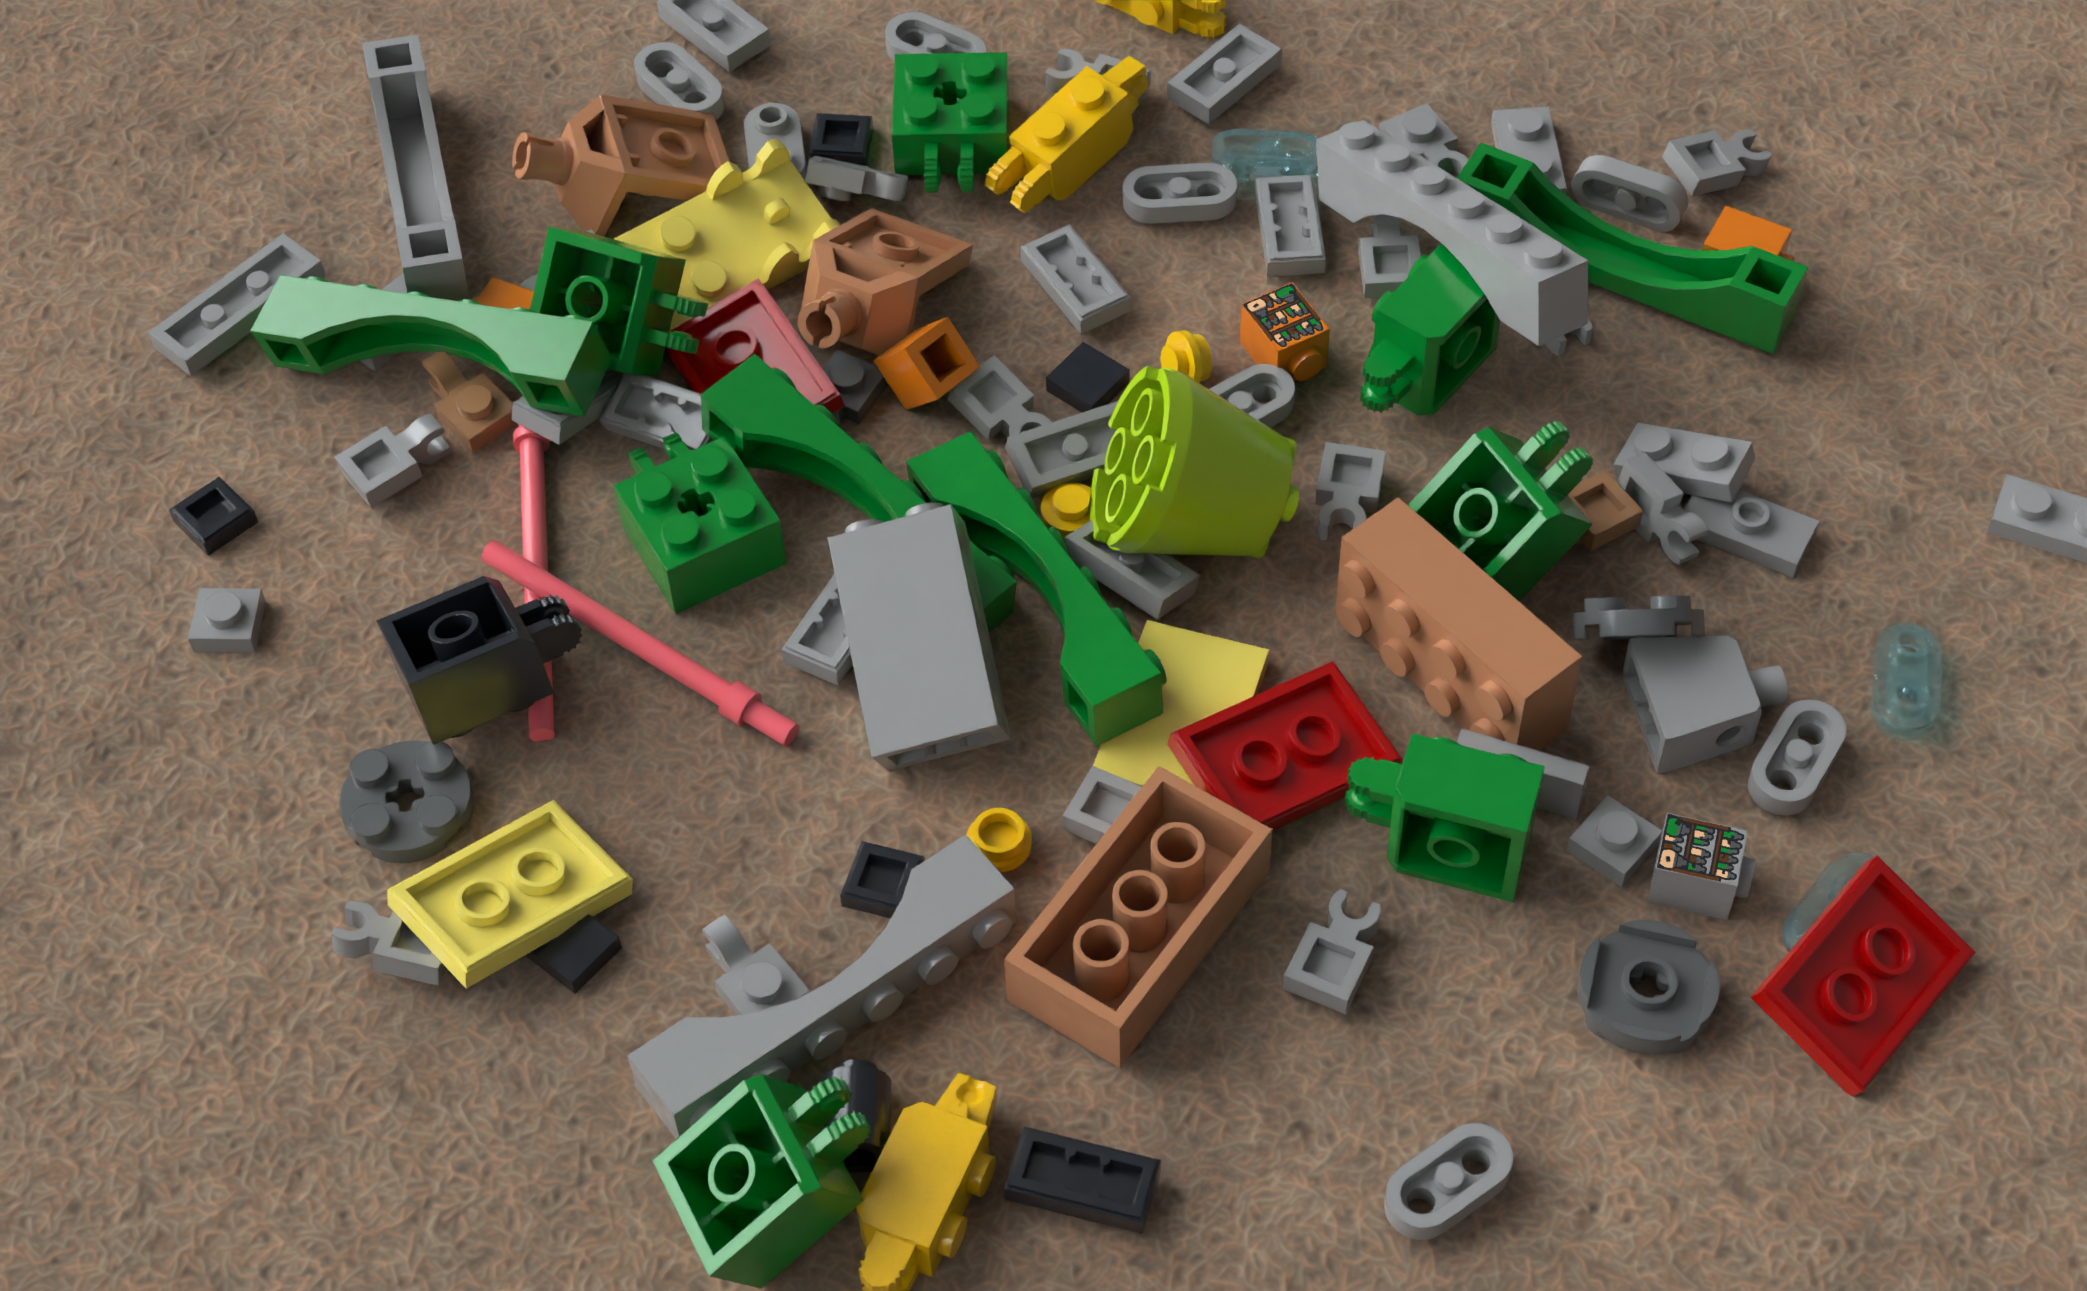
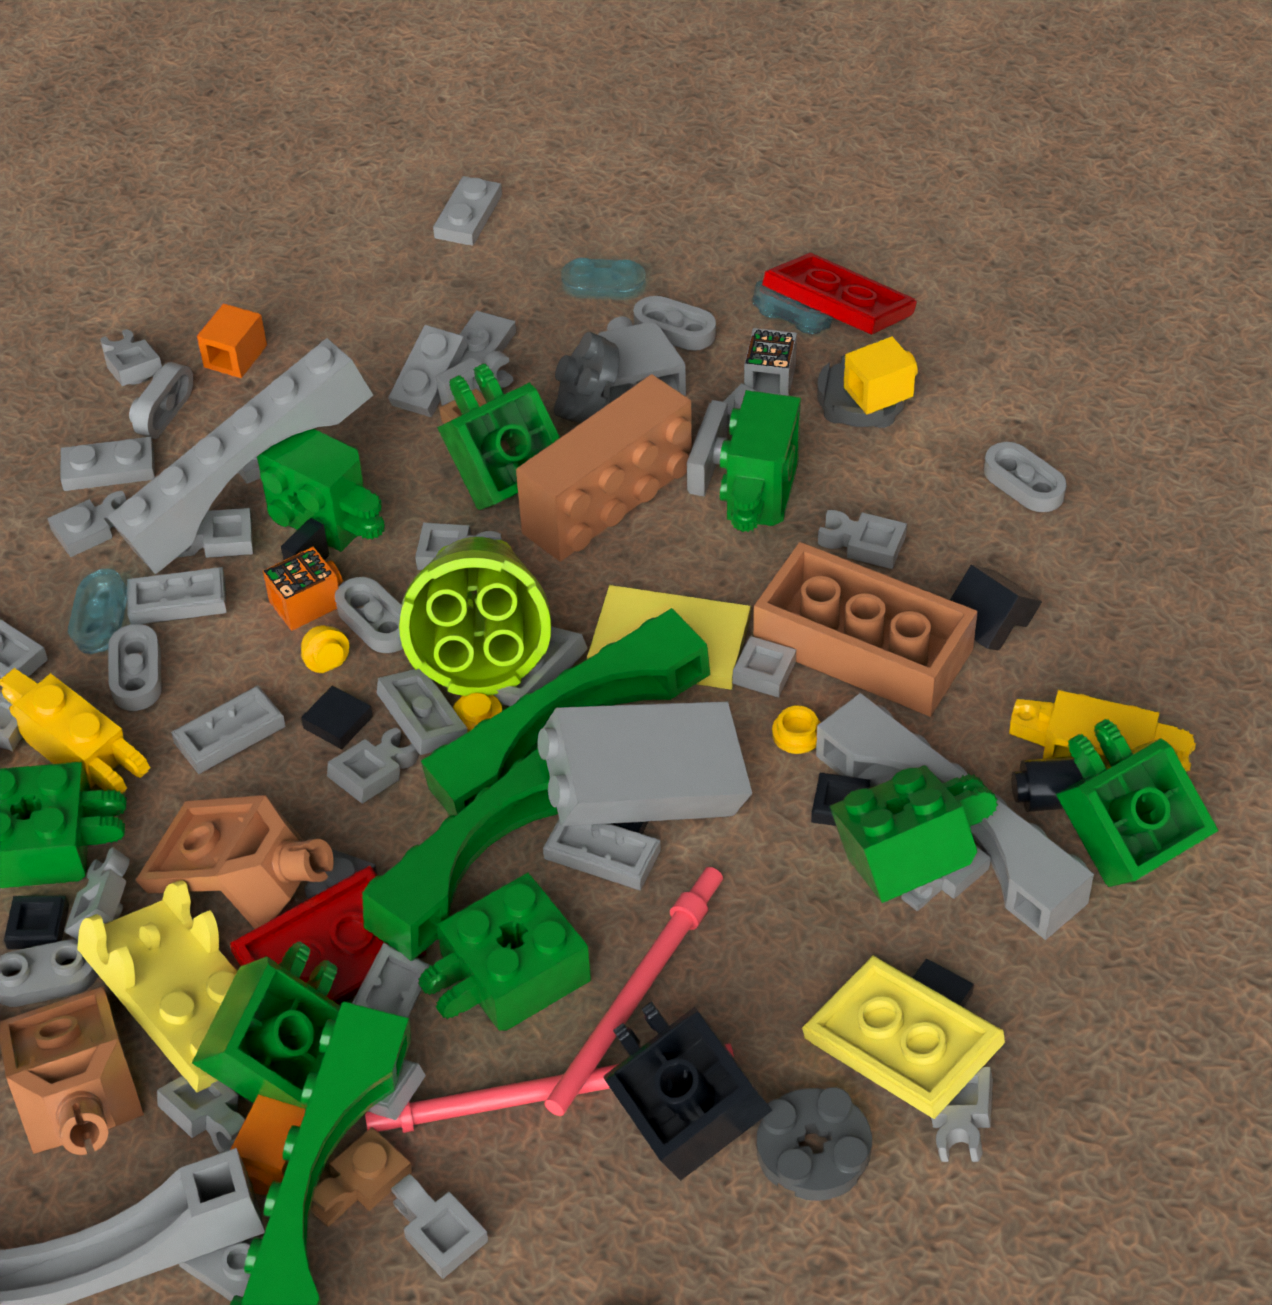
camera: 95 degrees left, 5 degrees down
orange brick [873,317,980,410] -> none
black plate [1004,1126,1161,1234] -> none
red tile [1167,661,1403,831] -> none
green arch [1457,142,1808,355] -> none
none -> black tile [281,518,329,560]
none -> green hinge [830,765,998,903]
none -> yellow brick [844,336,918,415]
none -> black piece [950,565,1042,651]

